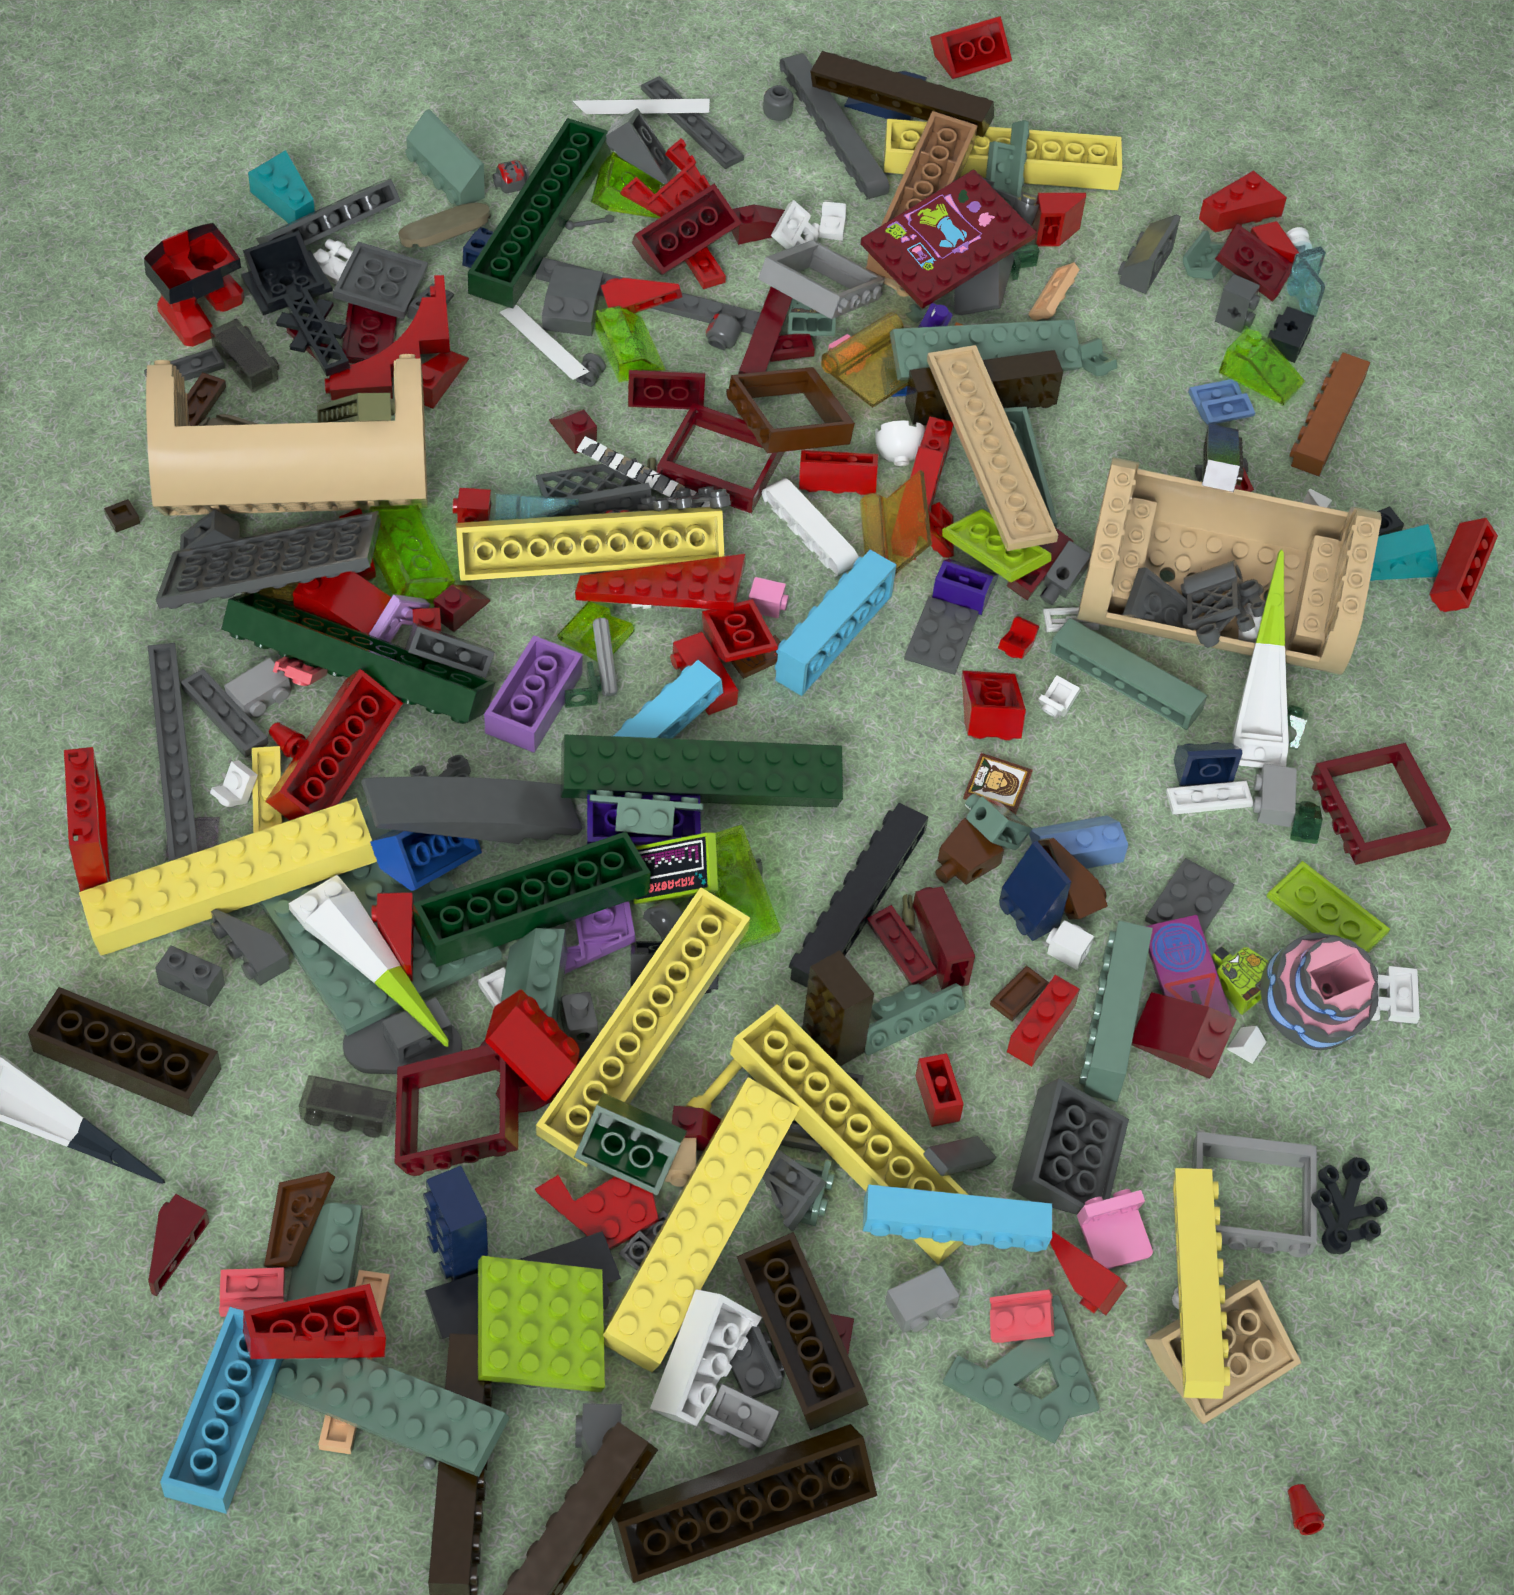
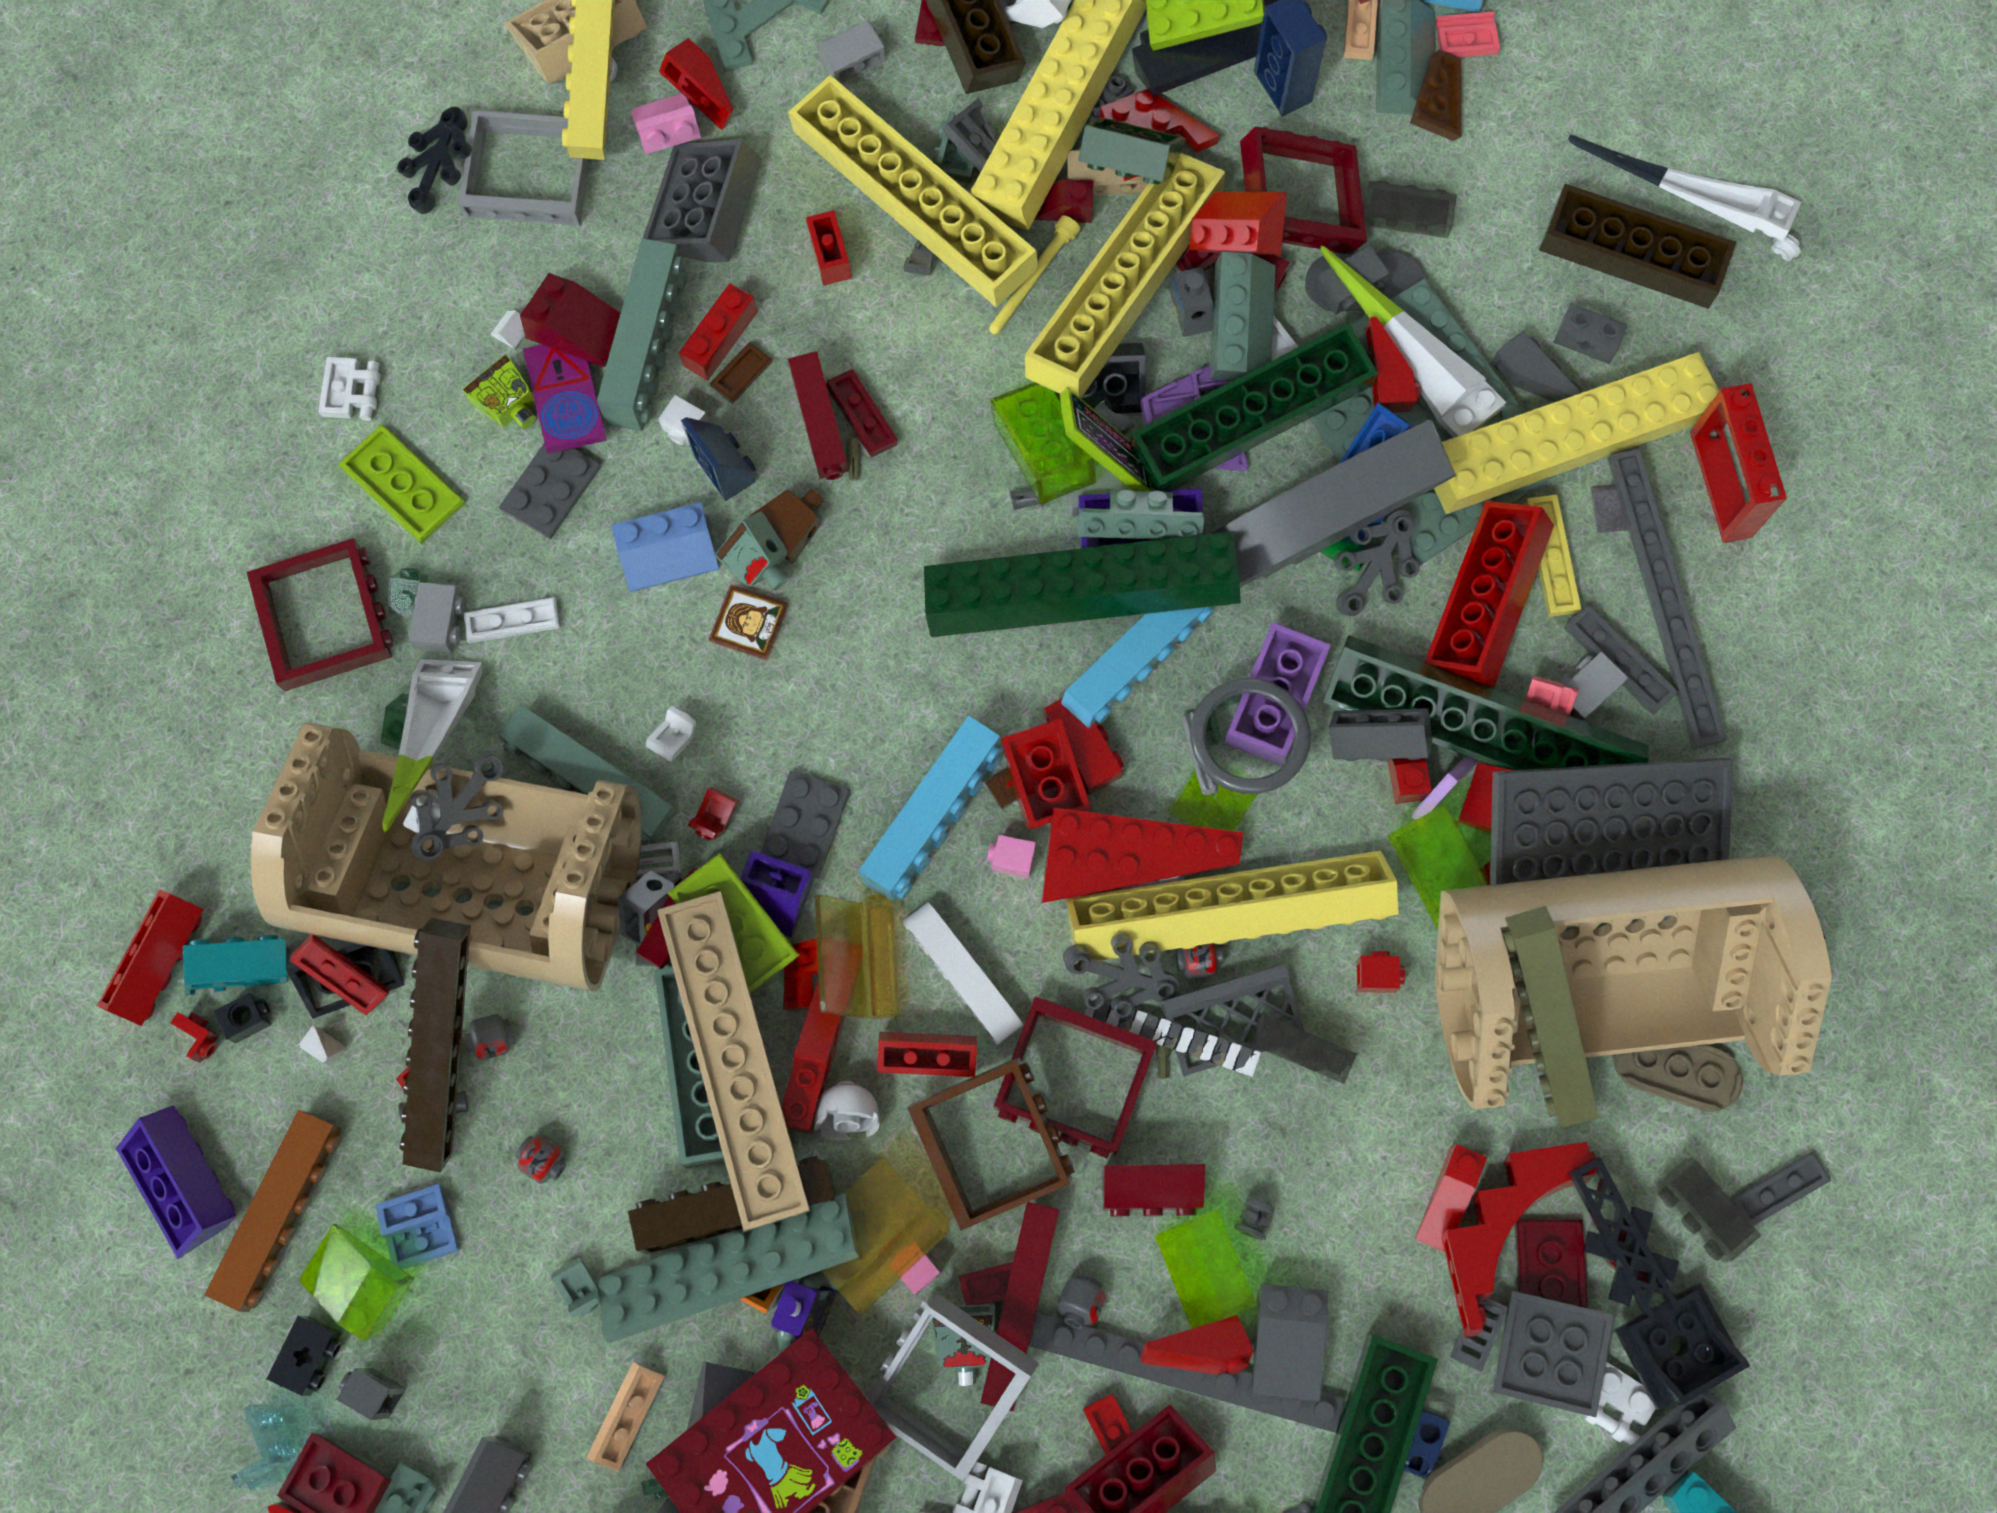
camera: 175 degrees left, 20 degrees up
red piece [144,223,245,347] -> none
dark red slope [148,1194,210,1297] -> none
reddish brown plate [187,372,226,426] -> none
white bracket [210,760,258,807] -> none
red cone [269,722,306,758] -> none
dark red slope [433,584,490,632] -> none
clear light blue slope [495,493,579,521] -> none
white sticker [500,305,589,380] -> none
dark red slope [549,409,597,454] -> none
black brick [789,803,928,988] -> none
dark brown brick [802,950,874,1066] -> none
medium azure brick [863,1185,1052,1252] -> none
sand green bracket [864,983,965,1056] -> none
dark grey tile [923,1136,997,1176] -> none
red slope [962,670,1026,740] -> none
coral plate [989,1289,1054,1343] -> none
reddish brown slope [1038,838,1108,920] -> none
dark grey wing [1123,567,1189,629] -> none
dark blue slope [1174,742,1243,786] -> none
dark grey piece [1181,560,1243,630] -> none
piece [1260,933,1379,1050] -> none
none -> dark purple slope [116,1105,237,1259]
none -> red bracket [170,1012,219,1063]
none -> head [515,1134,566,1184]
none -> dark grey wedge [1190,678,1310,794]
none -> clear smoke brick [1248,1014,1357,1084]

